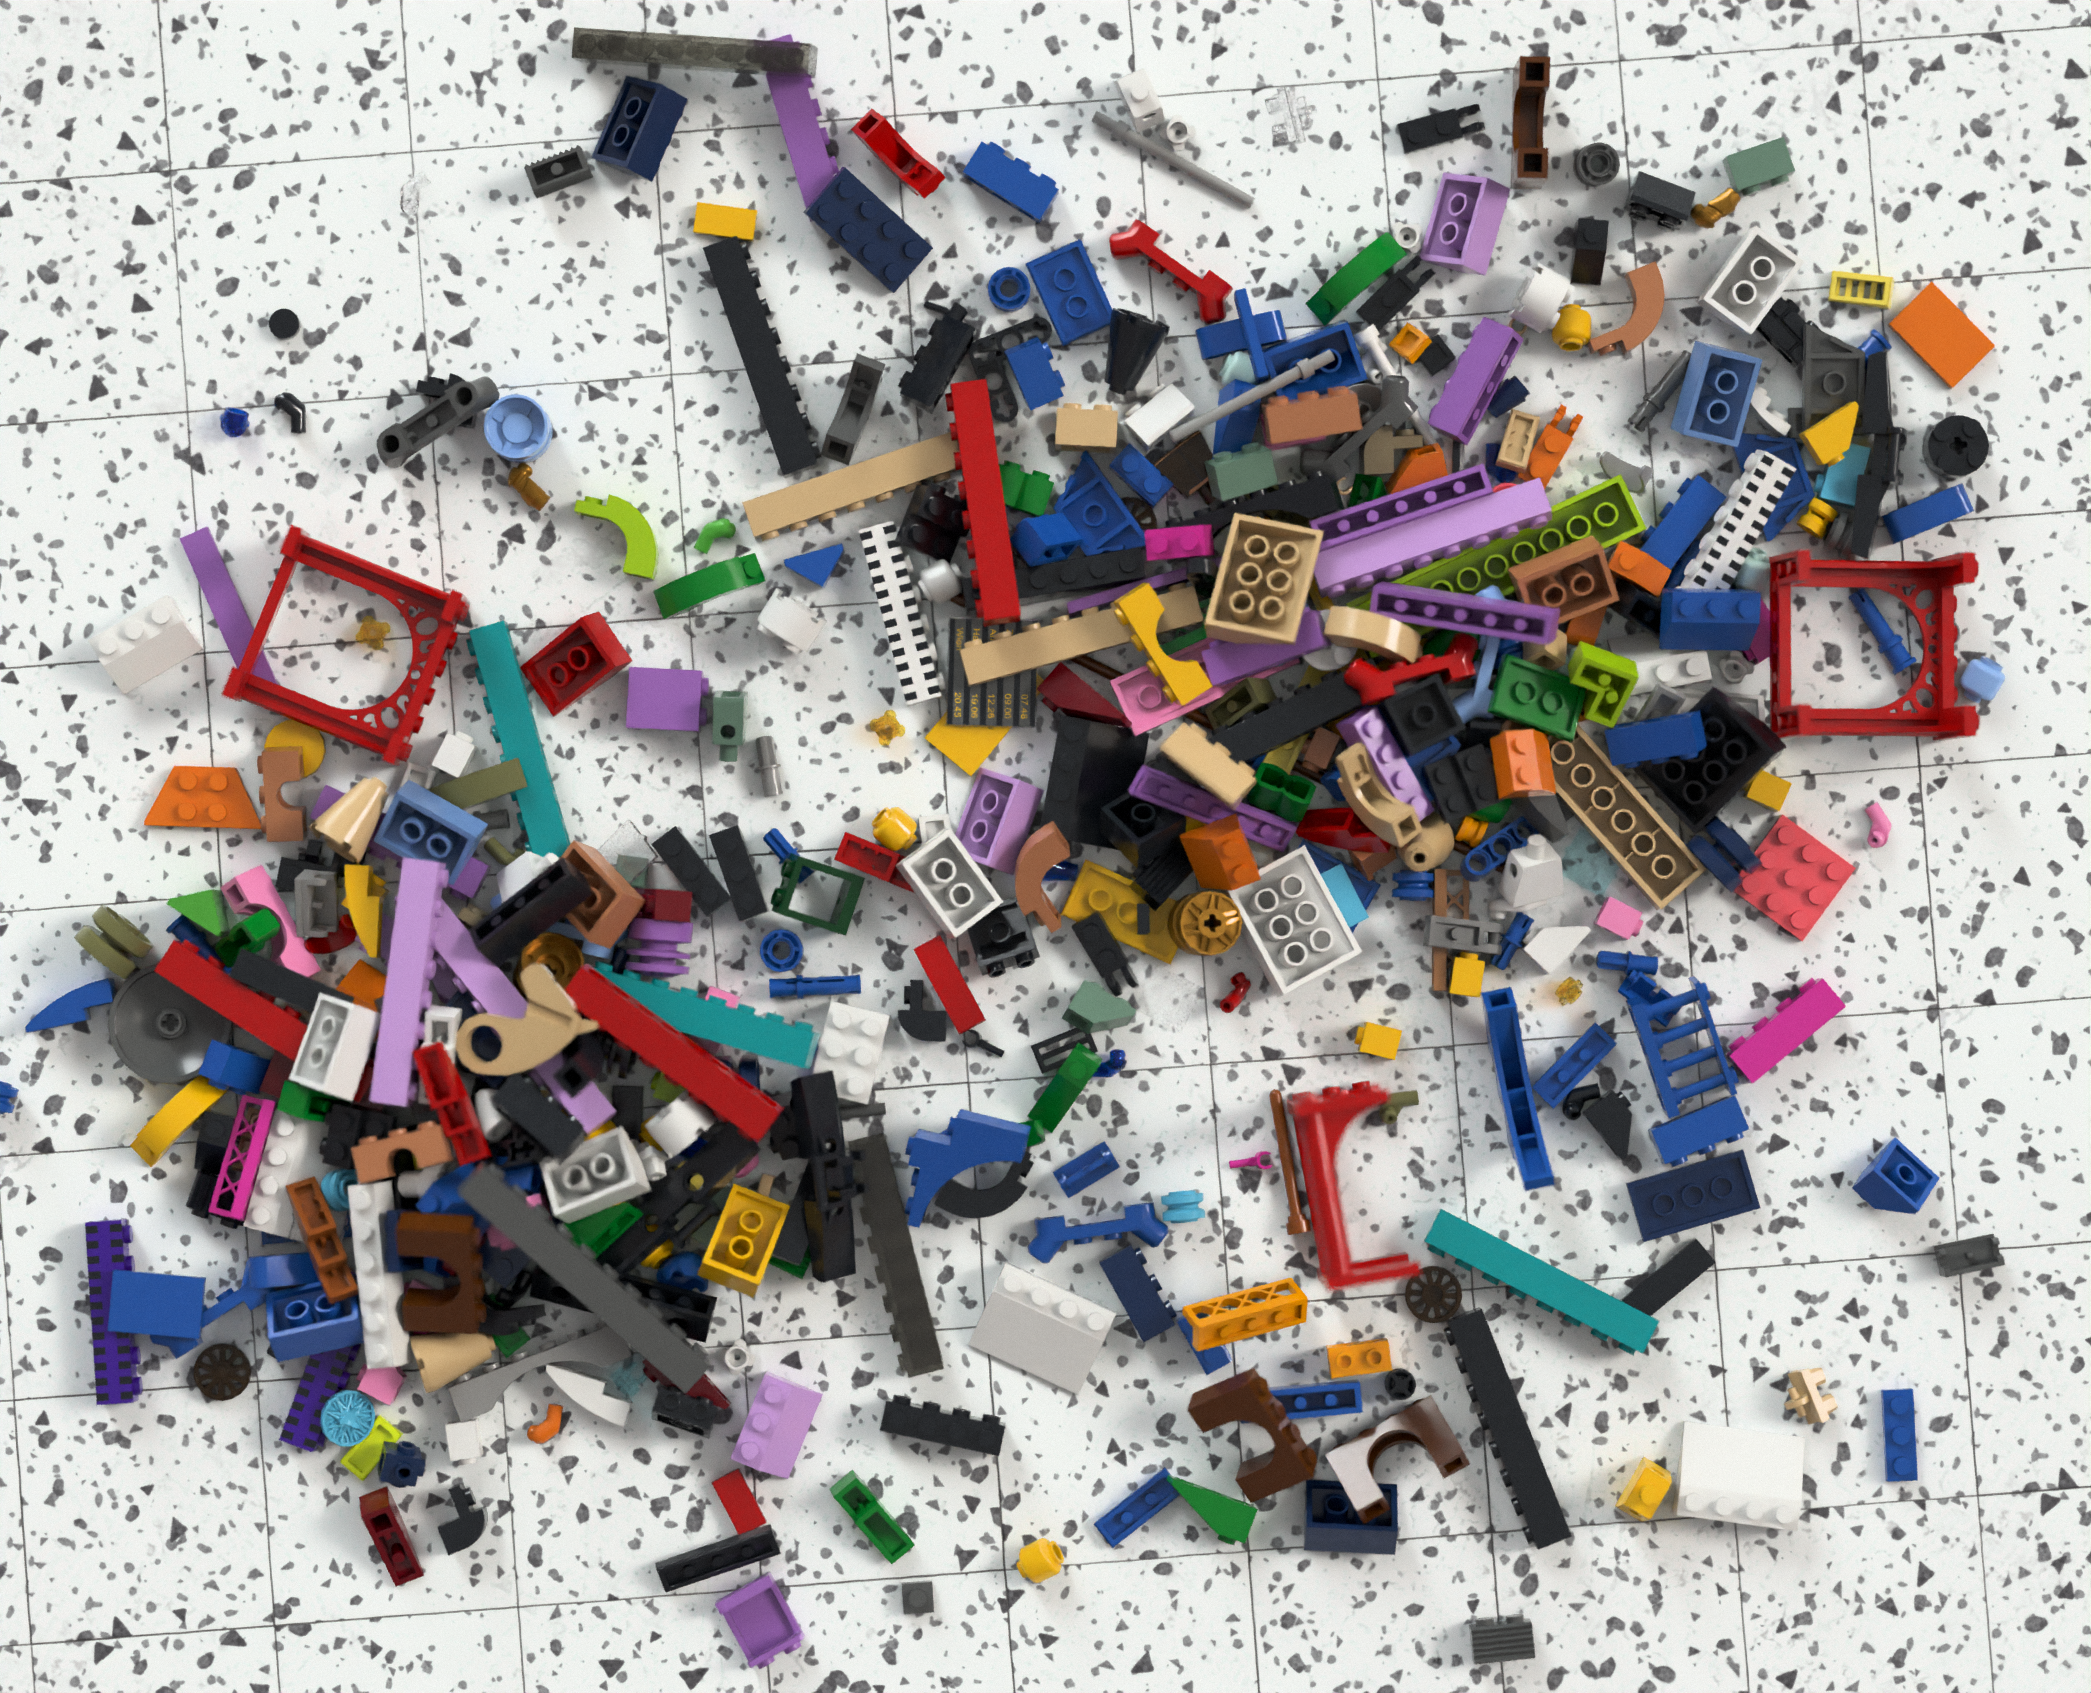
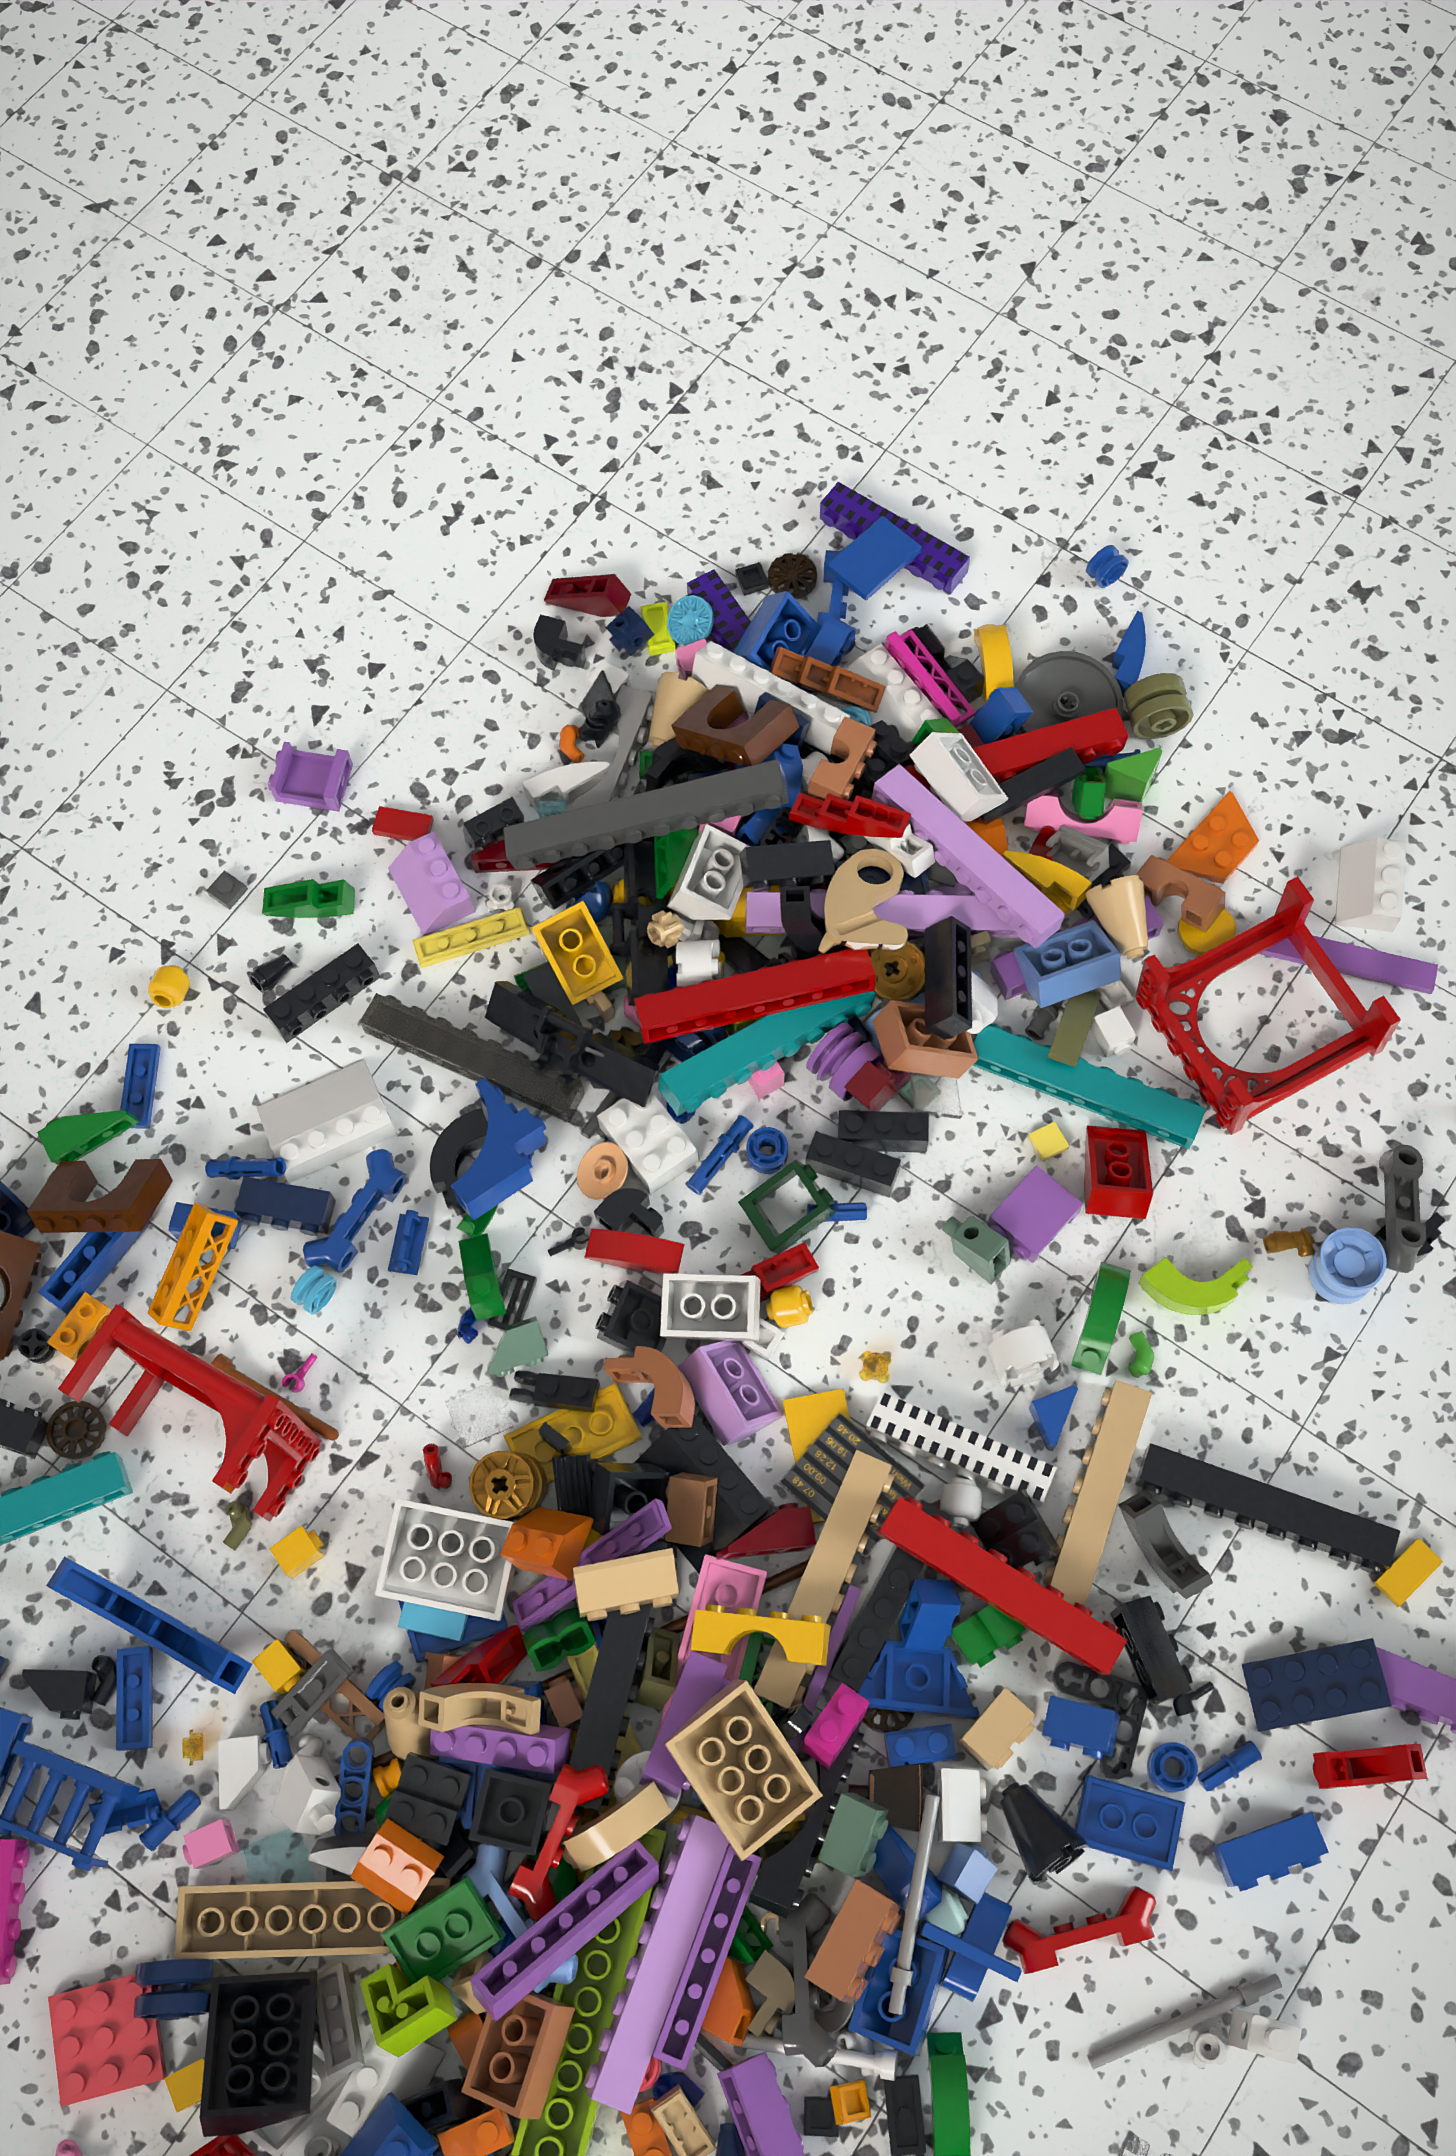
camera: 135 degrees right, 20 degrees down
clear yellow plate [356,615,391,650] -> none
olive arm [484,837,525,866] -> none
black tile [655,1524,781,1593] -> none
light grey axle [756,736,783,797] -> none
blue brick [1604,711,1707,769] -> none
none -> blue pin [205,1156,286,1180]
none -> black cone [249,954,293,993]
none -> light yellow tile [412,906,530,968]
none -> light nougat dish [577,1142,628,1200]
none -> black hinge [578,670,621,748]
none -> tan gear [647,910,684,948]
none -> medium nougat brick [665,1472,718,1547]
none -> black tile [735,562,769,596]
none -> medium blue brick [936,1842,998,1904]
none -> light yellow tile [1028,1121,1069,1162]
none -> blue axle [1197,1740,1262,1792]

